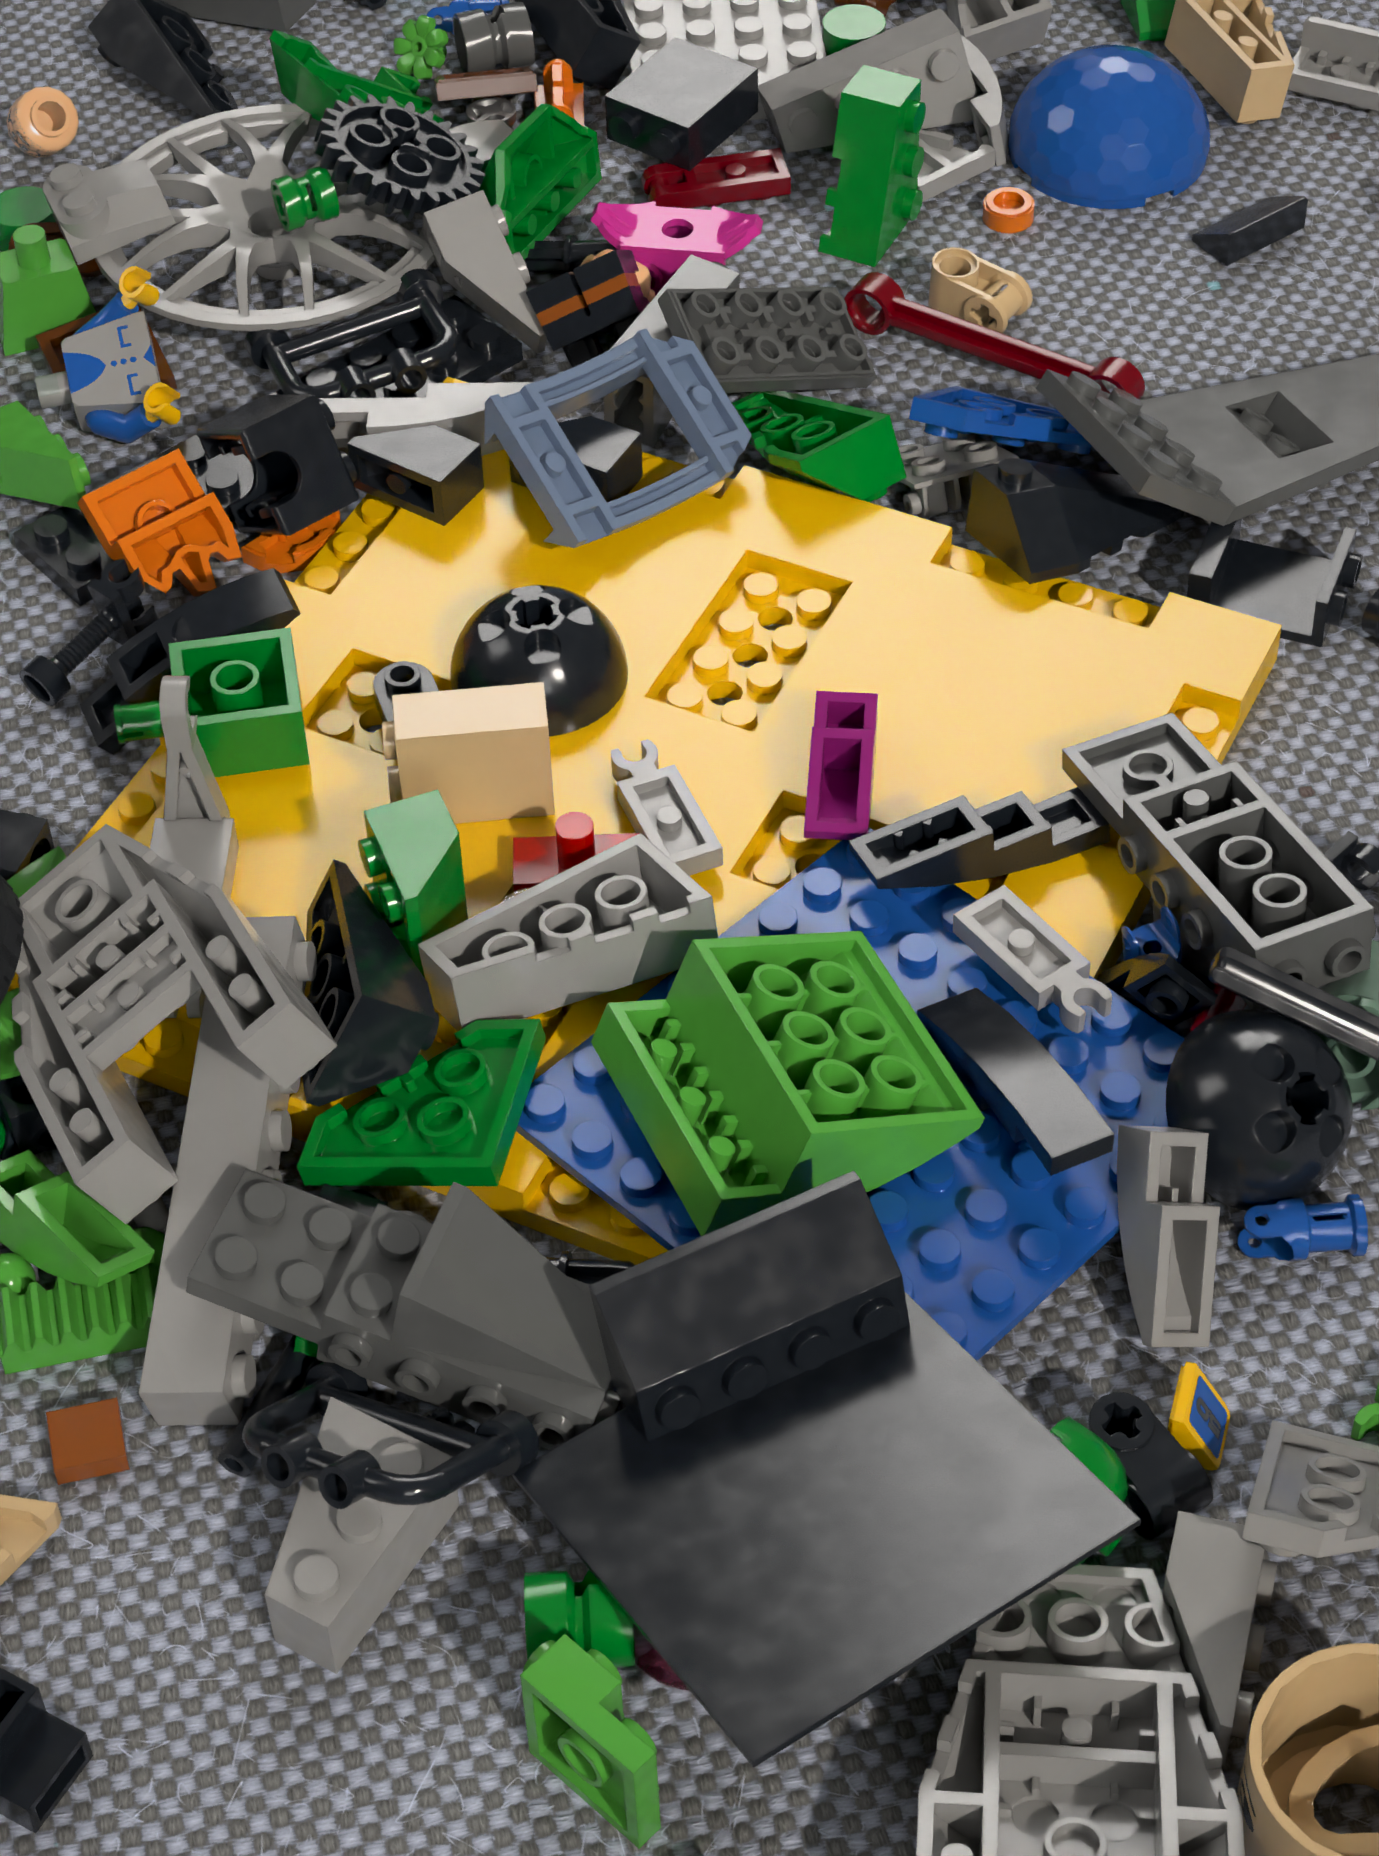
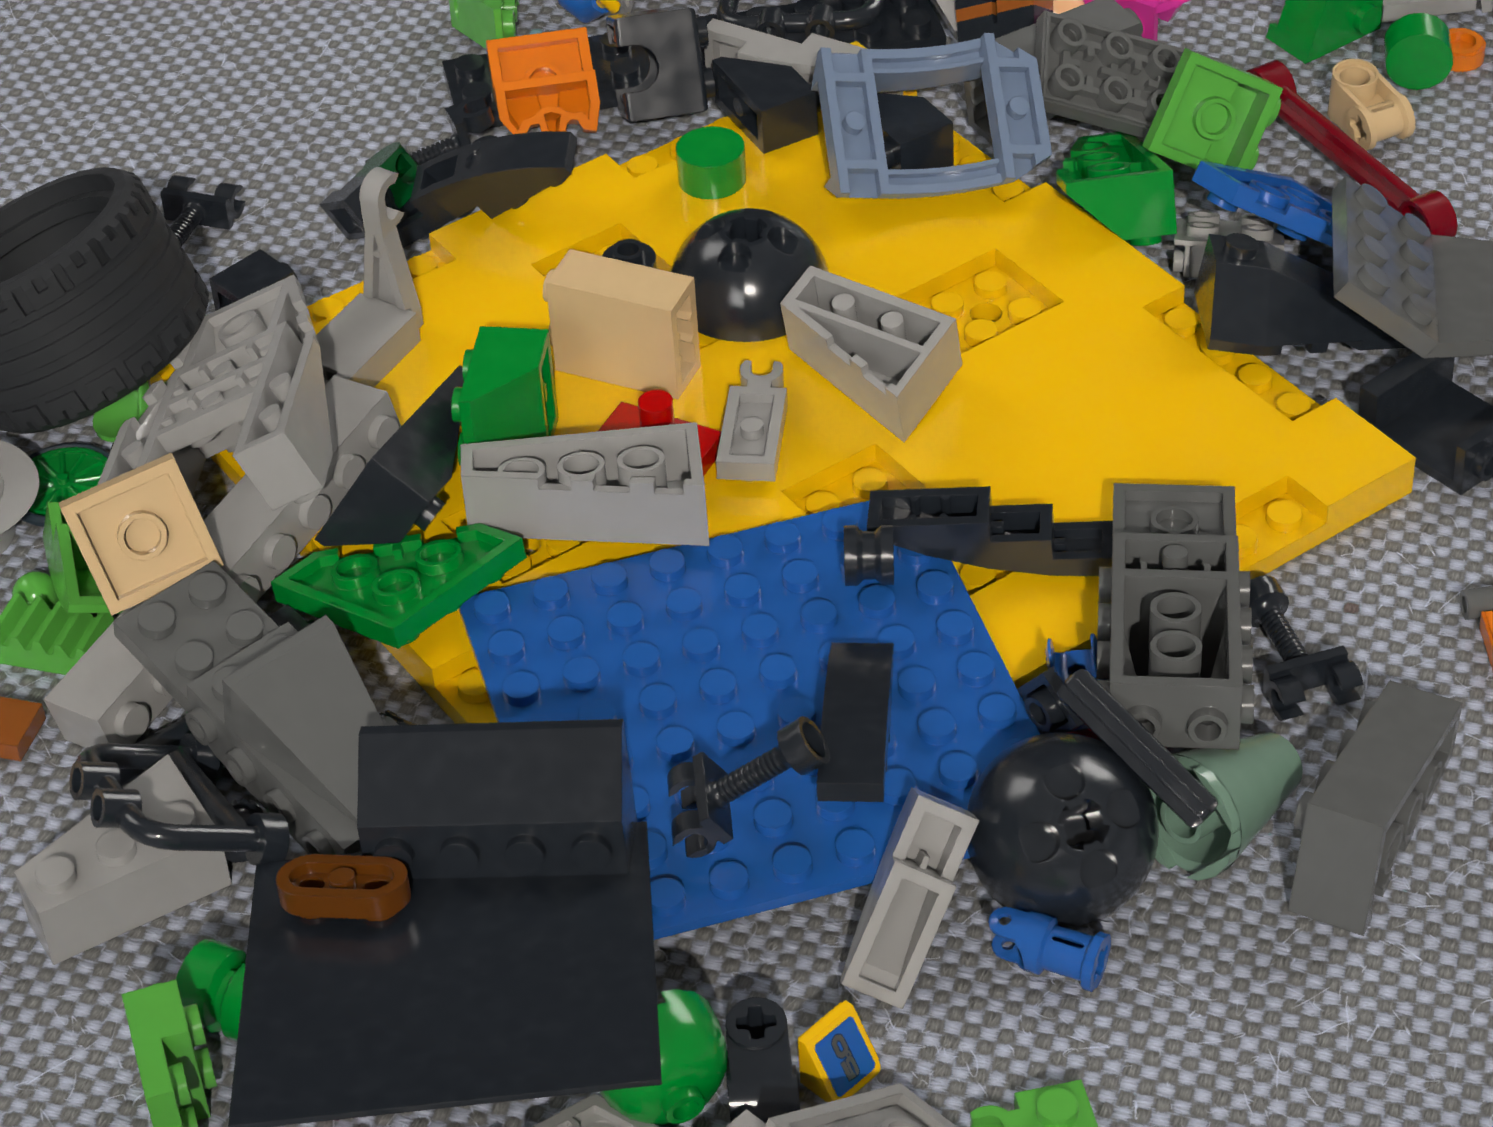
camera: 30 degrees right, 5 degrees down
green brick [114,627,310,777] -> none
orange tile [241,510,342,573] -> none
bright green slope [591,931,985,1236] -> none
magenta slope [804,691,878,840] -> none
light grey plate [953,885,1112,1033] -> none
none -> tan plate [59,452,224,616]
none -> reddish brown plate [276,854,411,921]
none -> leg [319,142,418,240]
none -> black bar [667,716,830,858]
none -> green piece [676,126,746,199]
none -> light grey wedge [780,265,962,443]
none -> black wheel [844,525,894,586]
none -> bright green plate [1142,48,1283,170]
none -> green piece [1384,13,1453,90]

